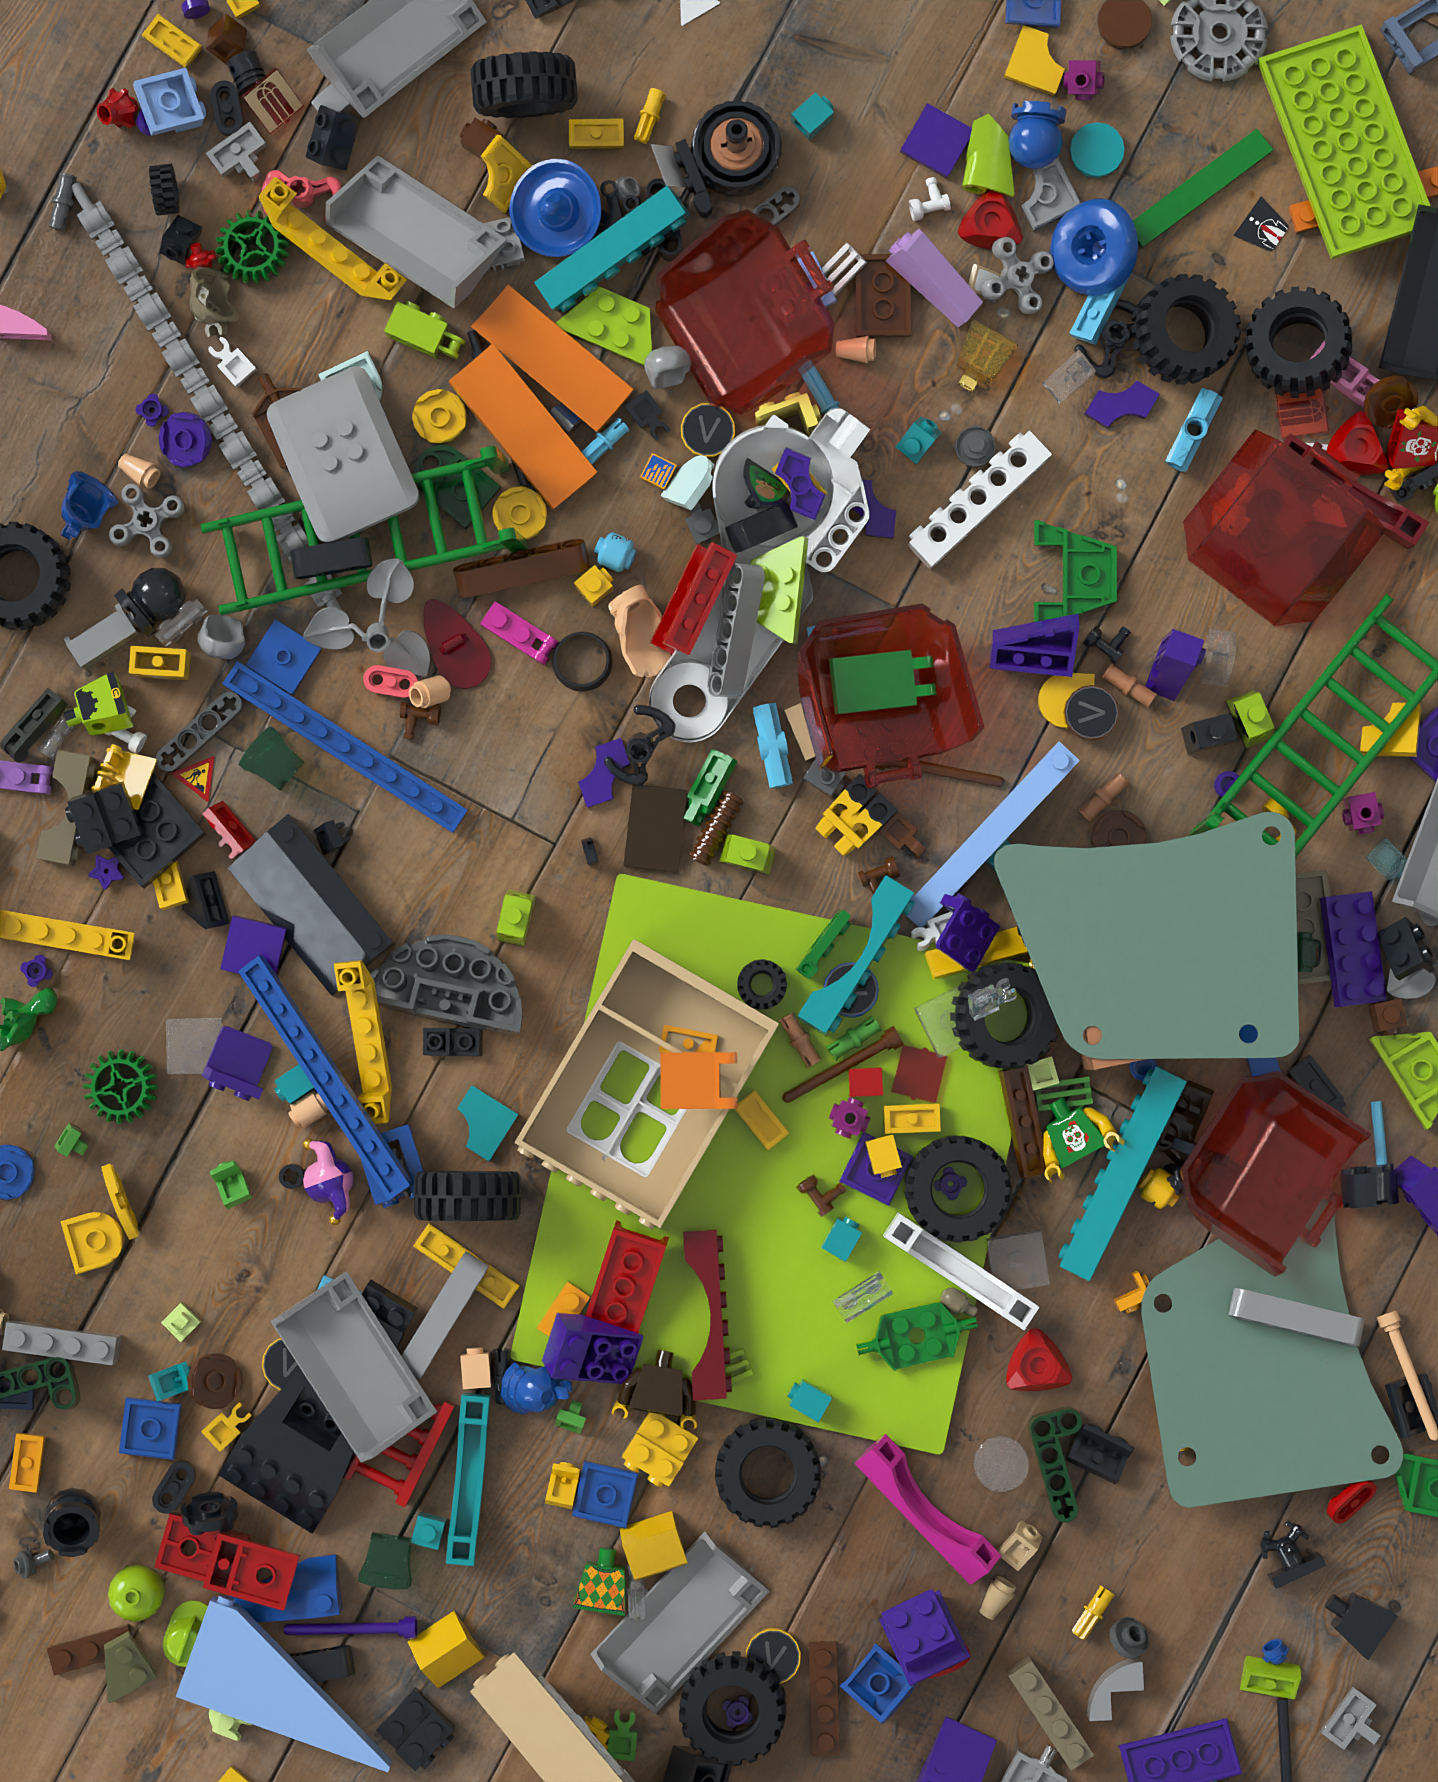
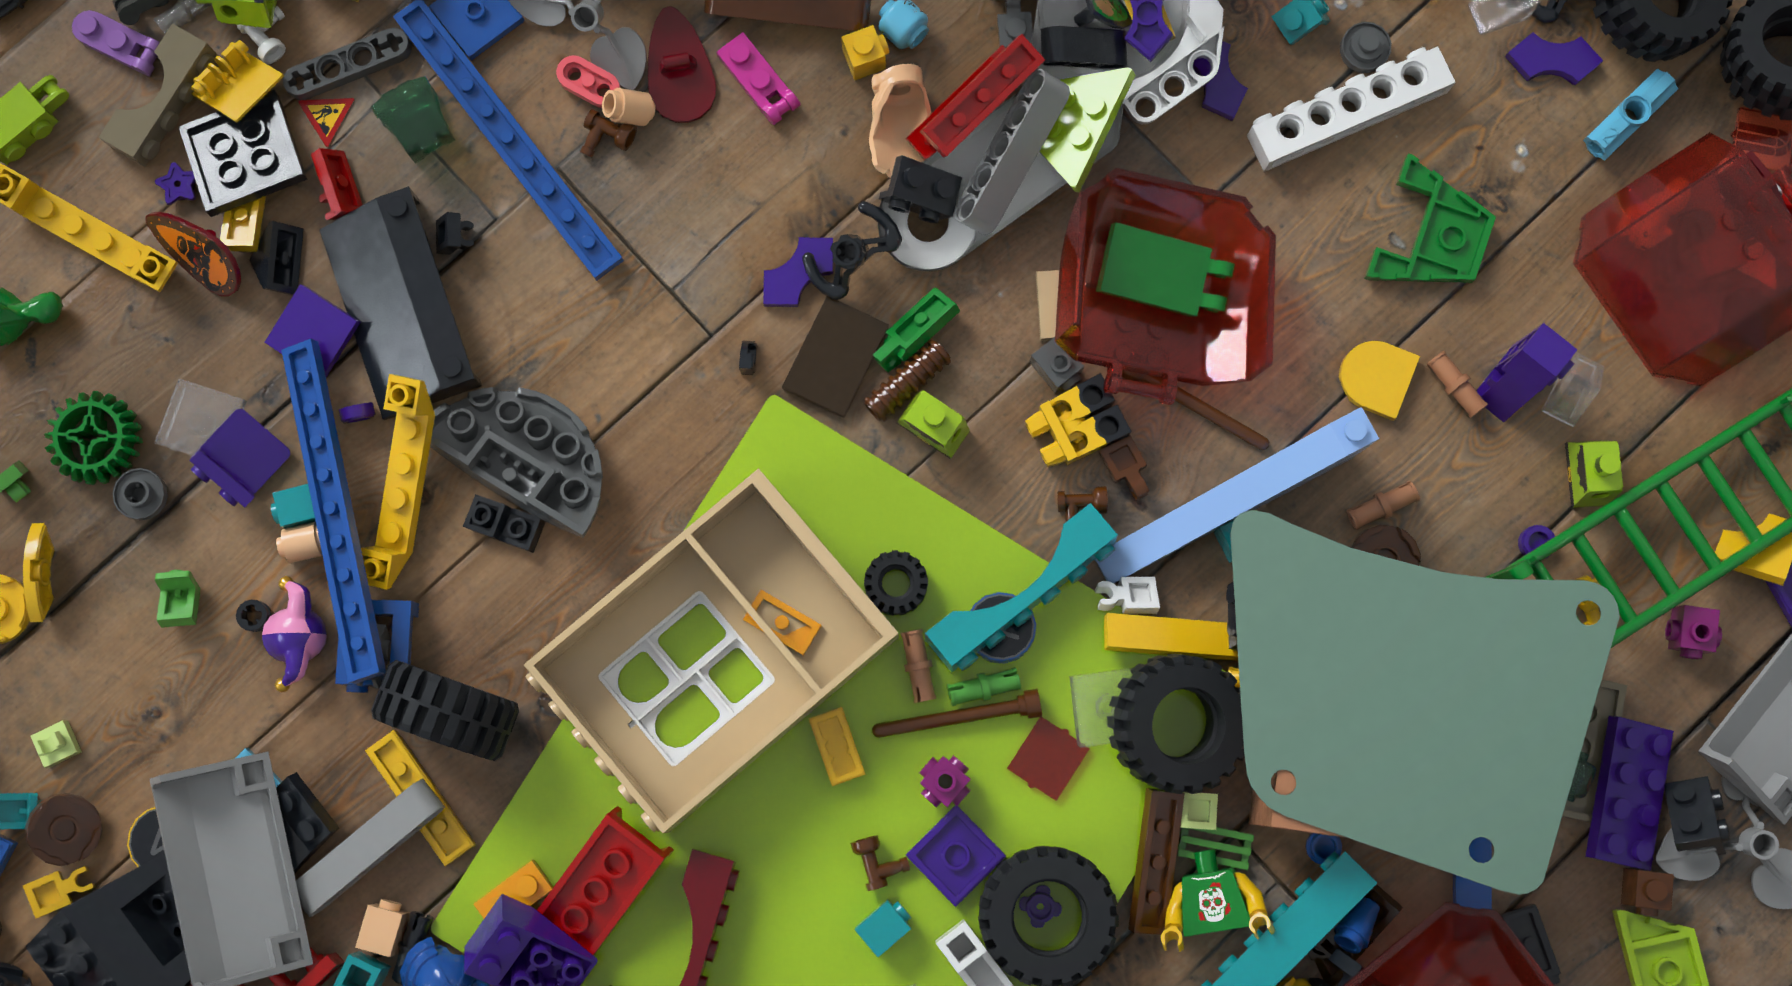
camera: 20 degrees right, 5 degrees down
dark purple plate [20,955,53,987] -> none
black plate [65,781,143,854] -> none
teal tile [457,1085,519,1161] -> none
lime torso [496,890,536,946] -> none
black tyre [552,632,612,692] -> none
orange flag [660,1052,738,1109] -> none
medium azure piece [753,703,793,789] -> none
green hinge [795,909,851,979] -> none
red panel [848,1067,883,1097] -> none
yellow brick [865,1134,902,1178] -> none
yellow plate [884,1104,941,1134] -> none
dark purple bracket [936,894,1000,972] -> none
clear plate [967,978,1017,1021] -> none
dark purple wedge [989,614,1079,677] -> none
black tile [1063,685,1119,741] -> none
black piece [1082,626,1131,664] -> none
black torso [1181,713,1238,755] -> none
clear light blue bracket [1365,838,1408,881] -> none
none -> dark grey plate [113,468,168,521]
none -> shield [145,212,241,297]
none -> dark purple tile [338,402,376,424]
none -> black bracket [879,155,962,224]
none -> blue cone [1334,897,1380,954]

